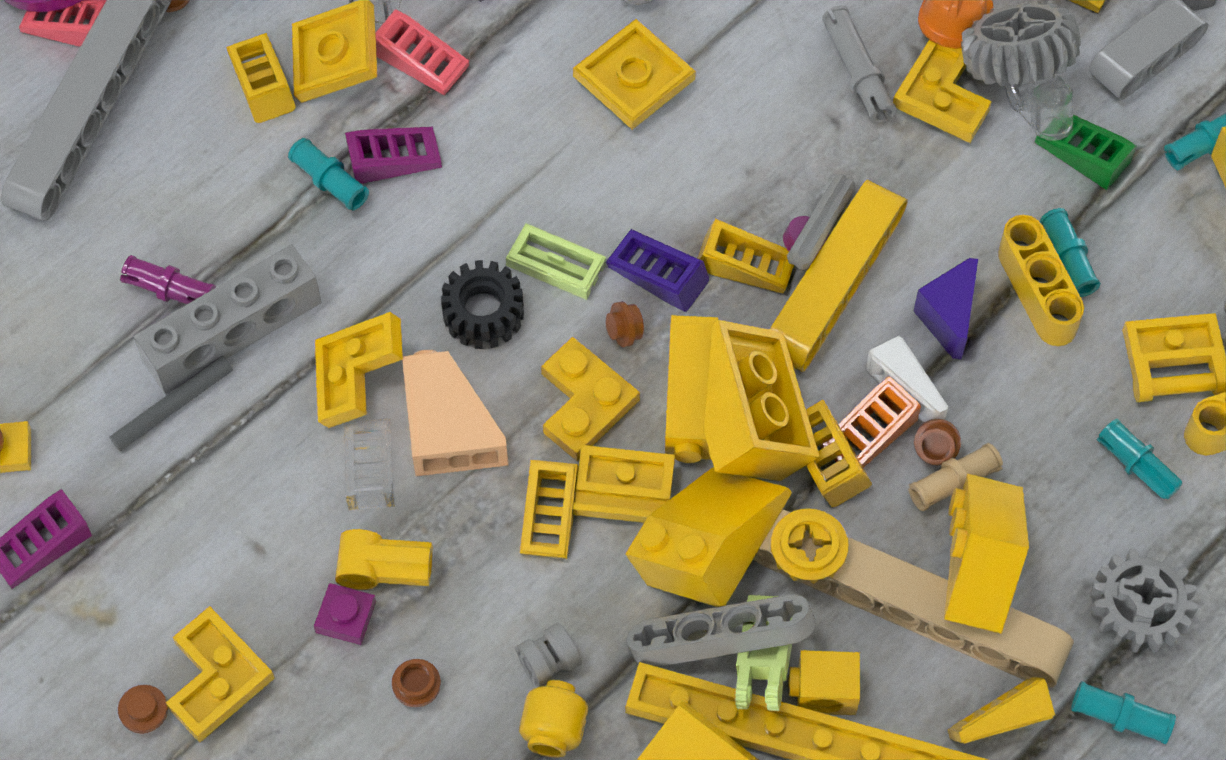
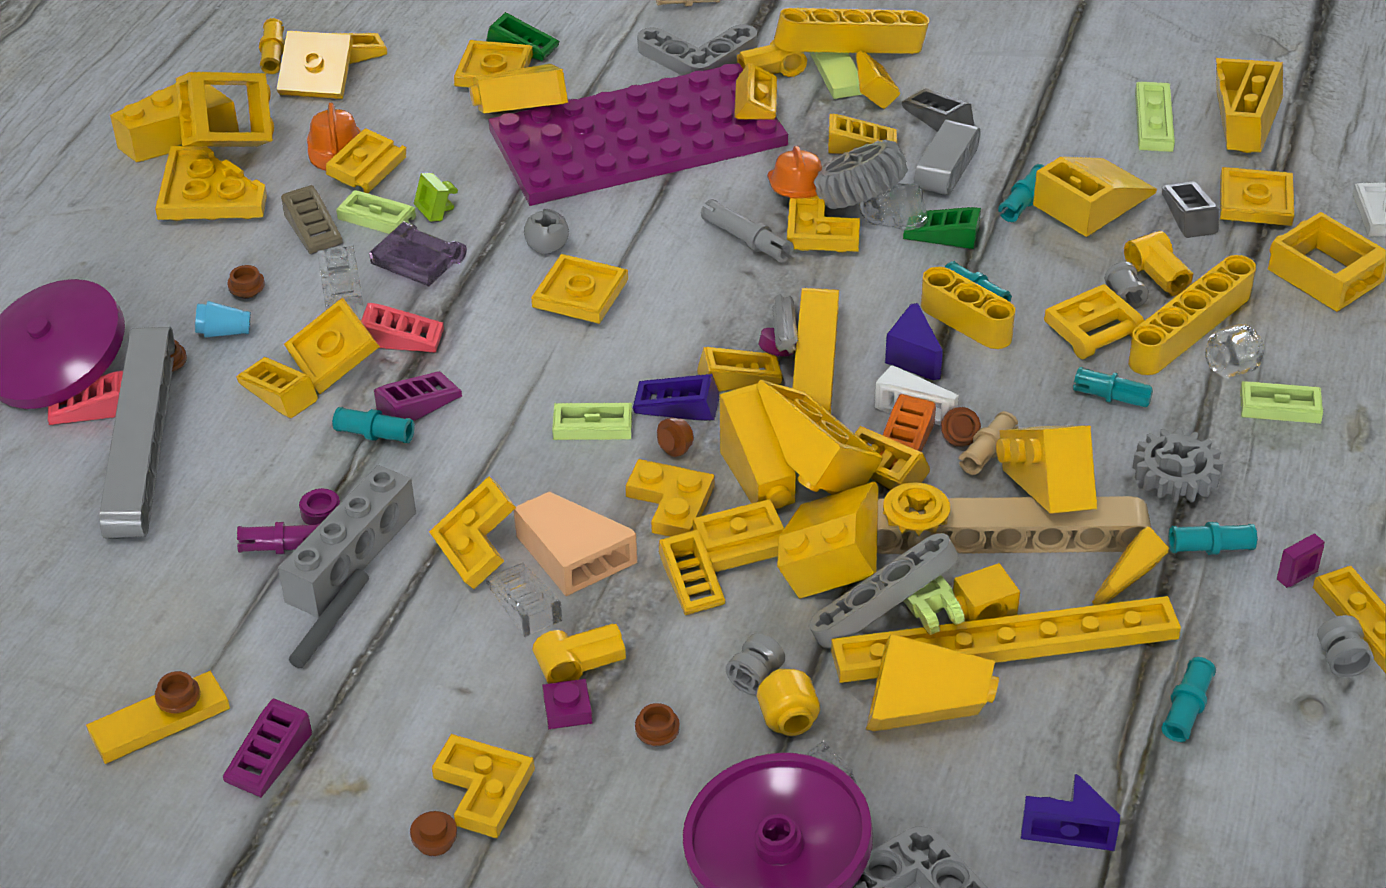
camera: 25 degrees left, 20 degrees down
black tyre [441,260,524,349] -> none
none -> magenta tile [299,488,340,525]

